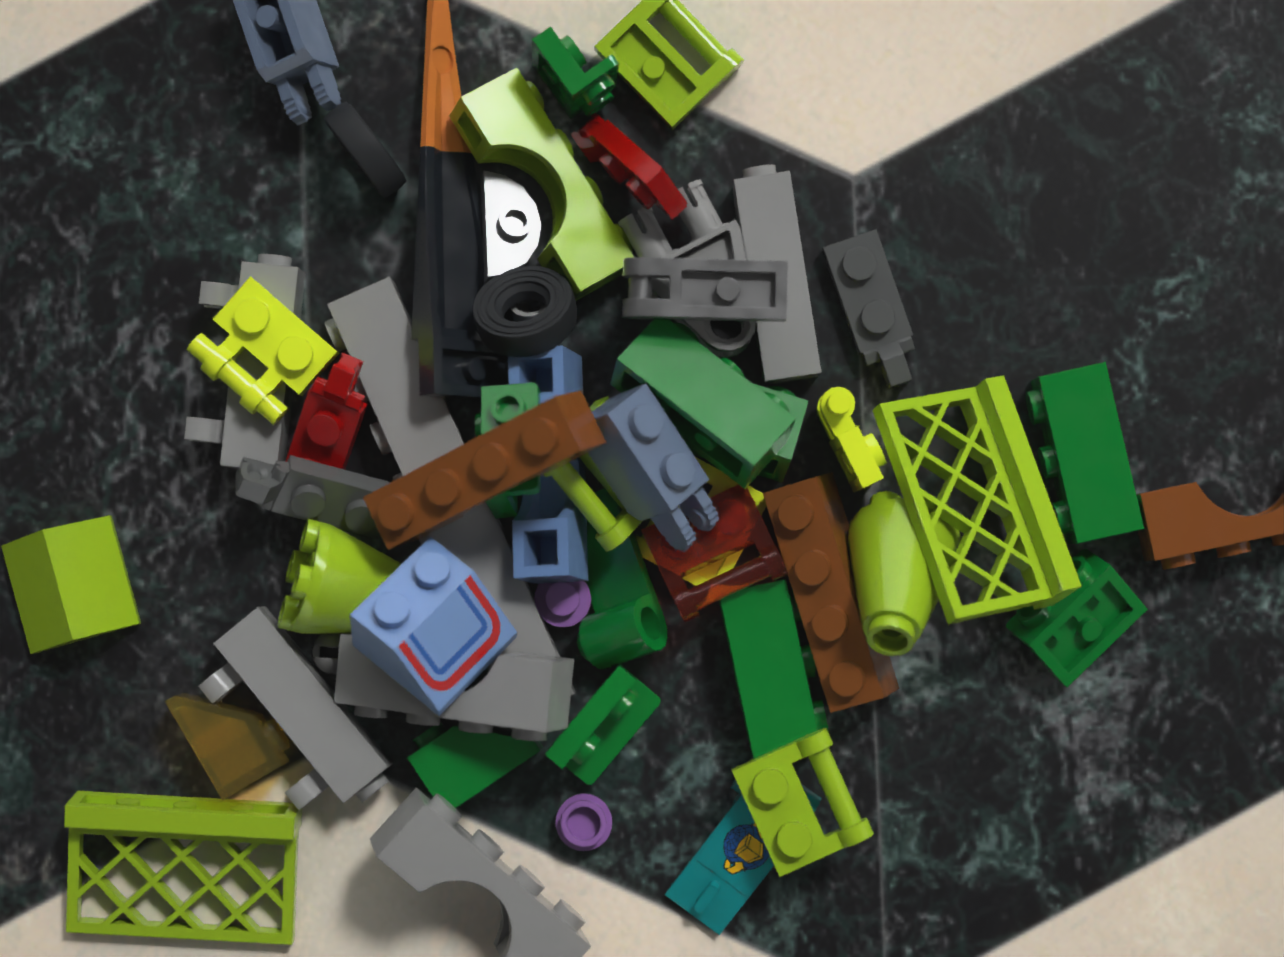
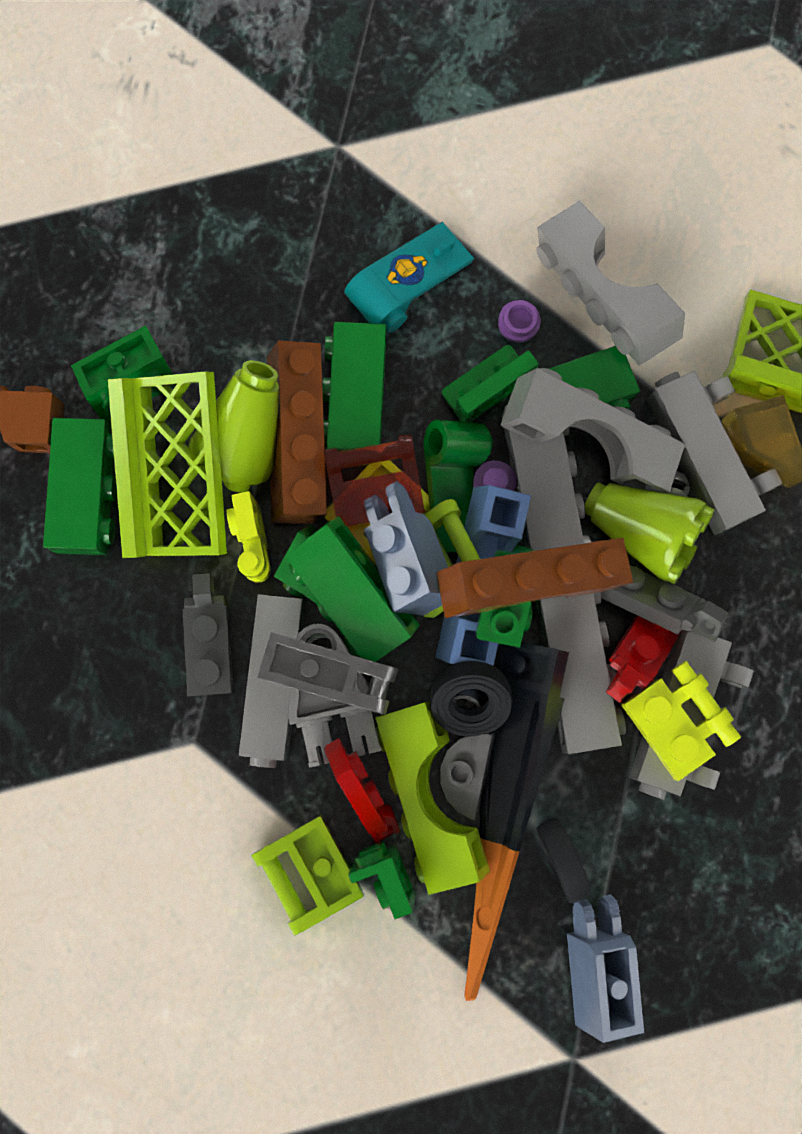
camera: 165 degrees left, 5 degrees down
medium blue slope [350,536,517,716] -> none
lime plate [731,728,874,877] -> none

